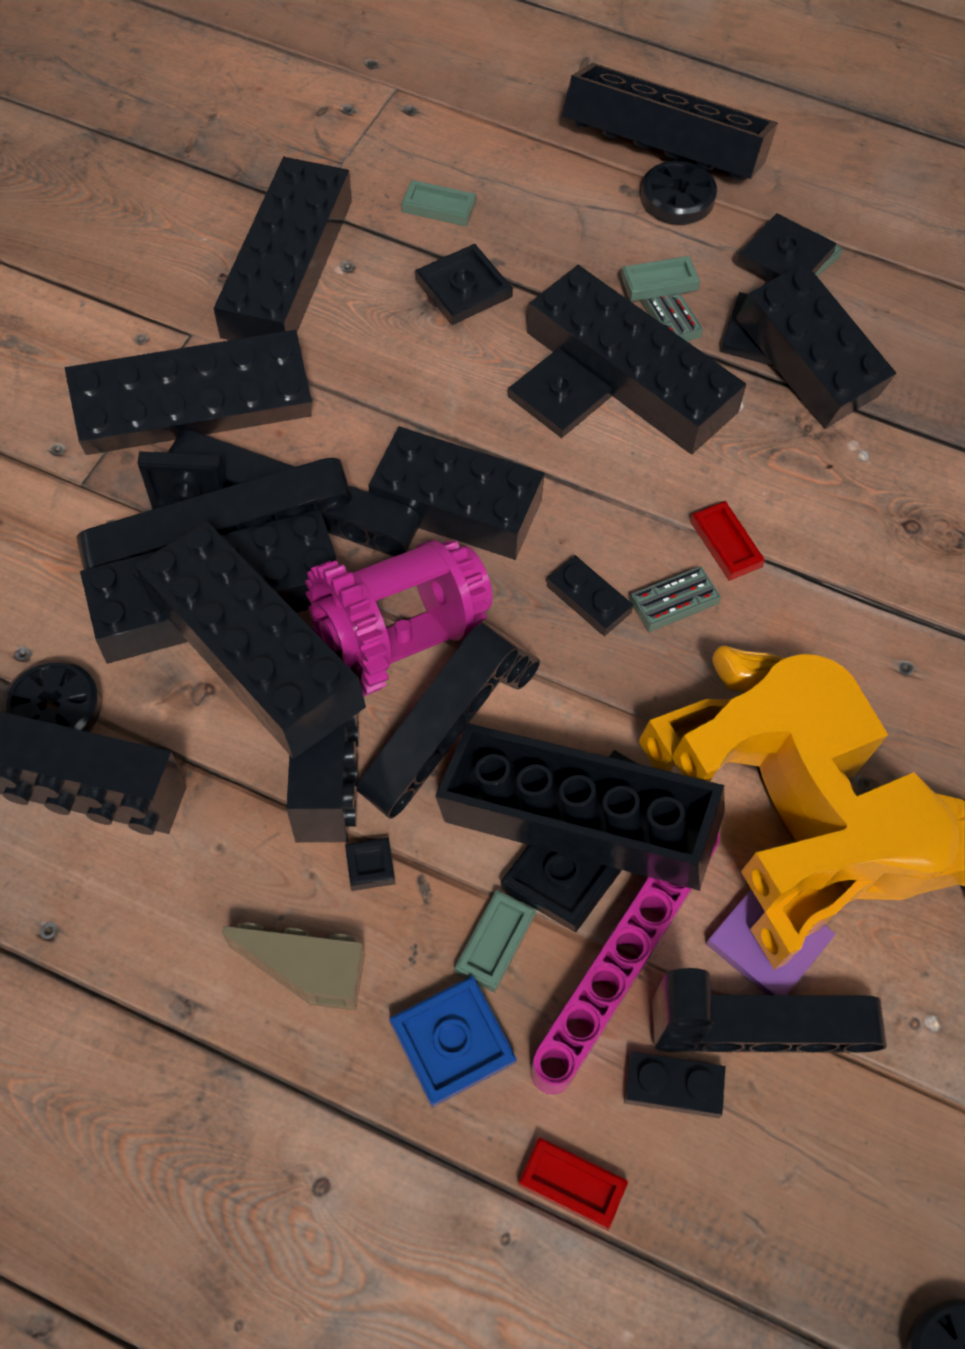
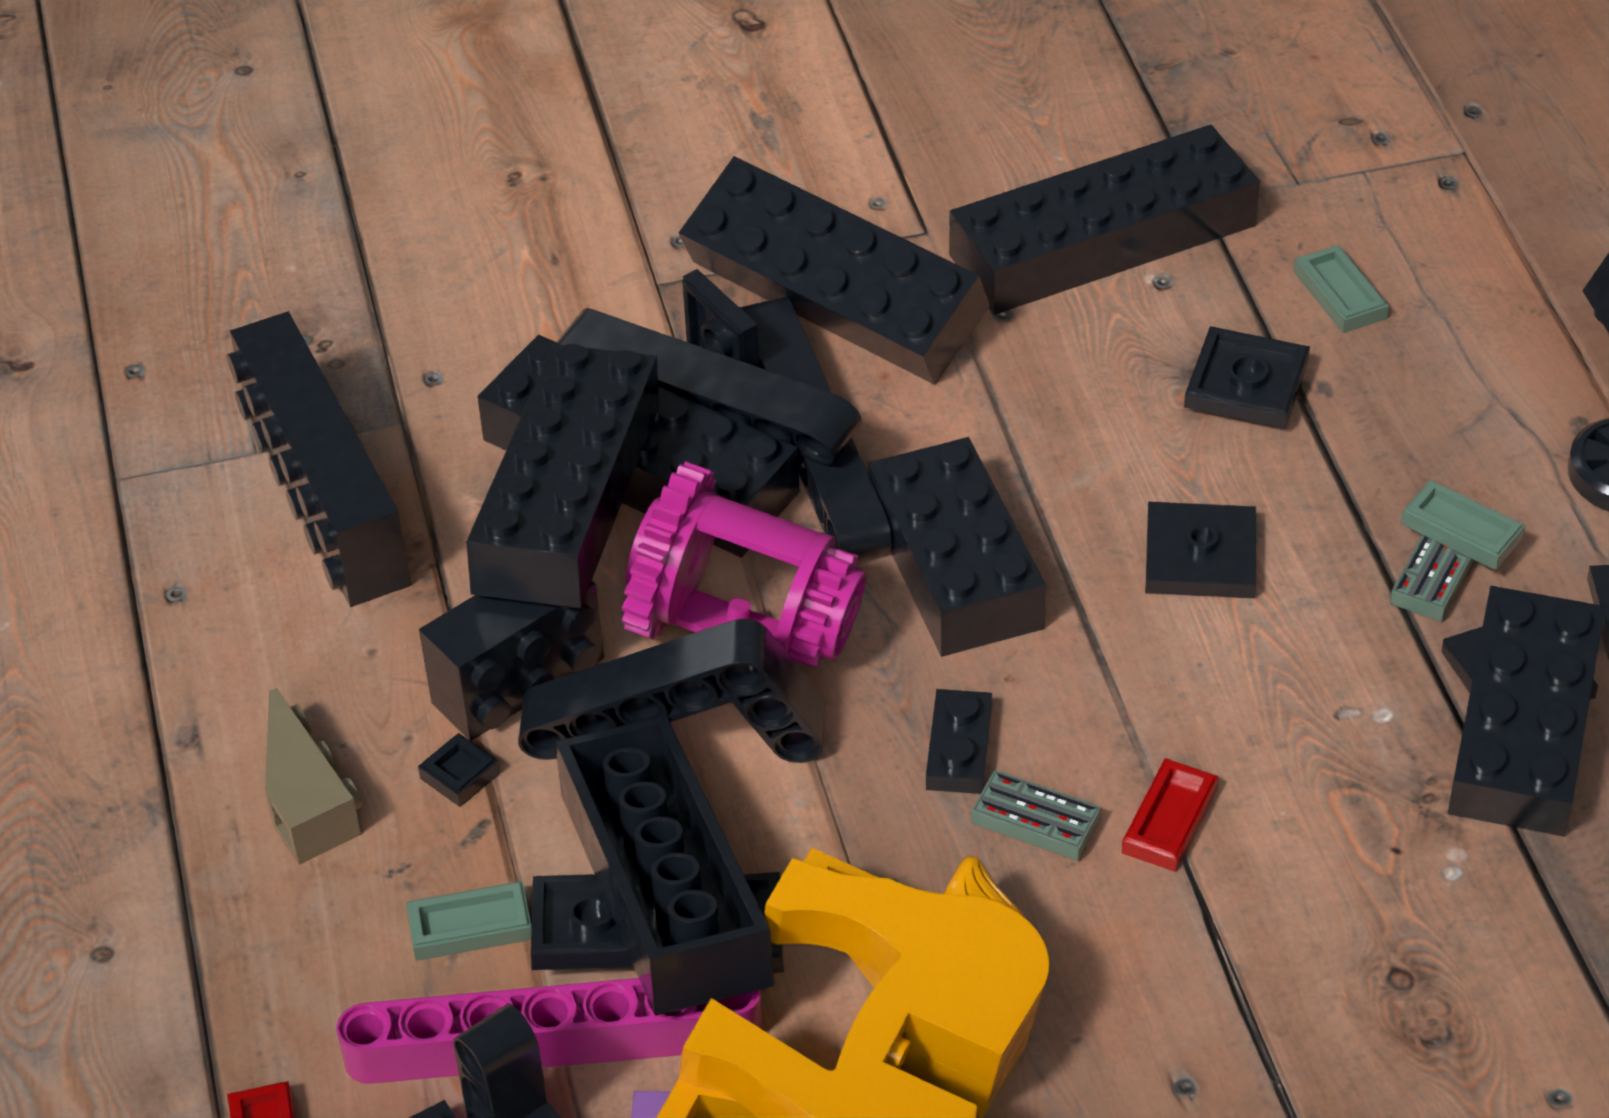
camera: 55 degrees right, 15 degrees down
black wheel [2,660,101,732] -> none
blue plate [389,976,517,1108] -> none
black brick [527,264,747,455] -> none

